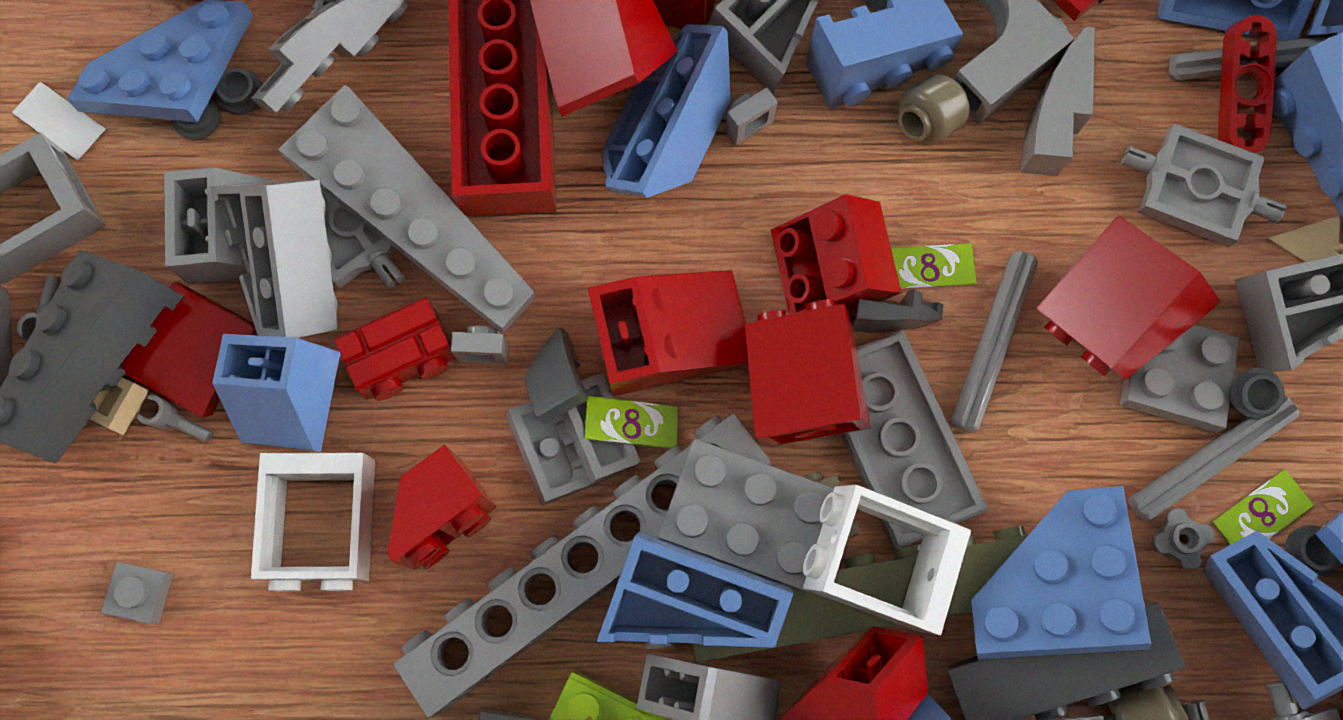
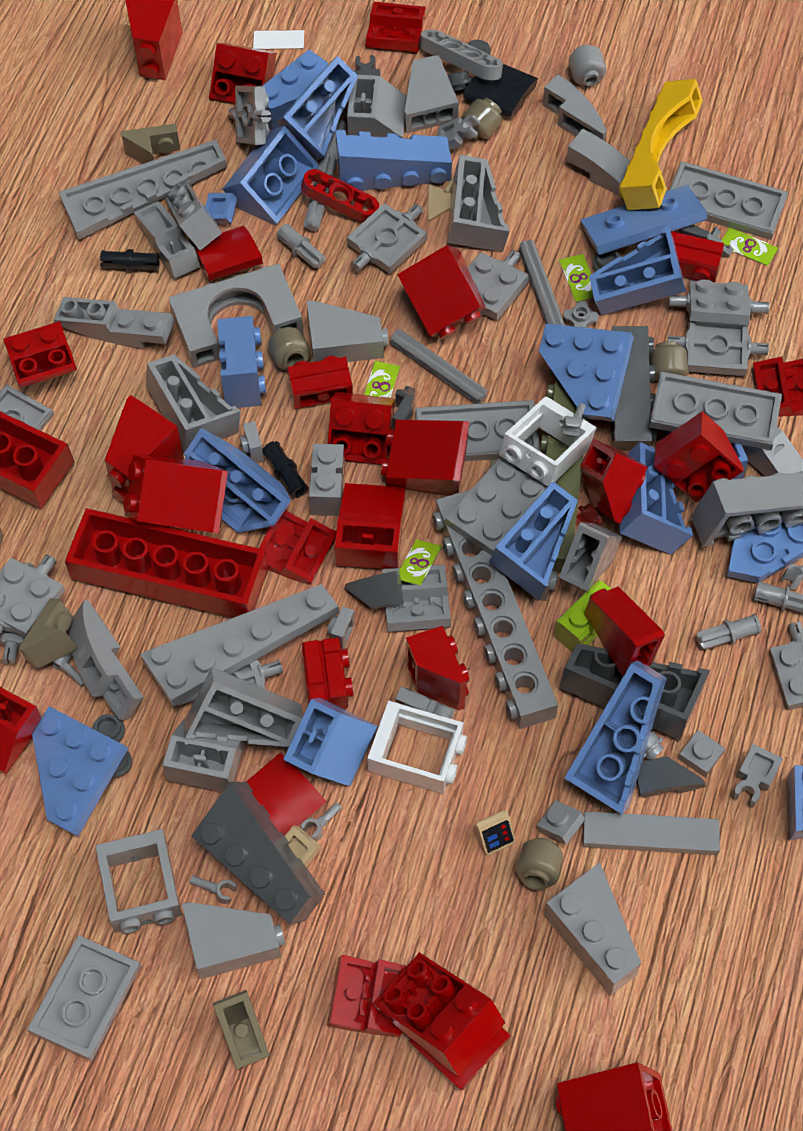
camera: 70 degrees left, 15 degrees down
white sticker [12,82,106,160] -> none
light grey plate [101,562,174,624] -> none
light grey slope [1020,27,1095,176] -> none
dark grey plate [1229,368,1285,419] -> none
none -> red slope [259,510,336,584]
none -> black pin [262,441,309,499]
none -> light grey axle [277,224,326,269]
none -> red brick [287,355,353,409]
none -> light grey slope [307,300,389,362]
none -> light grey piece [309,444,345,516]
none -> light grey plate [396,687,455,719]
none -> slope [475,810,515,856]
none -> light grey hand [562,403,586,436]
none -> clear red plate [576,503,604,526]

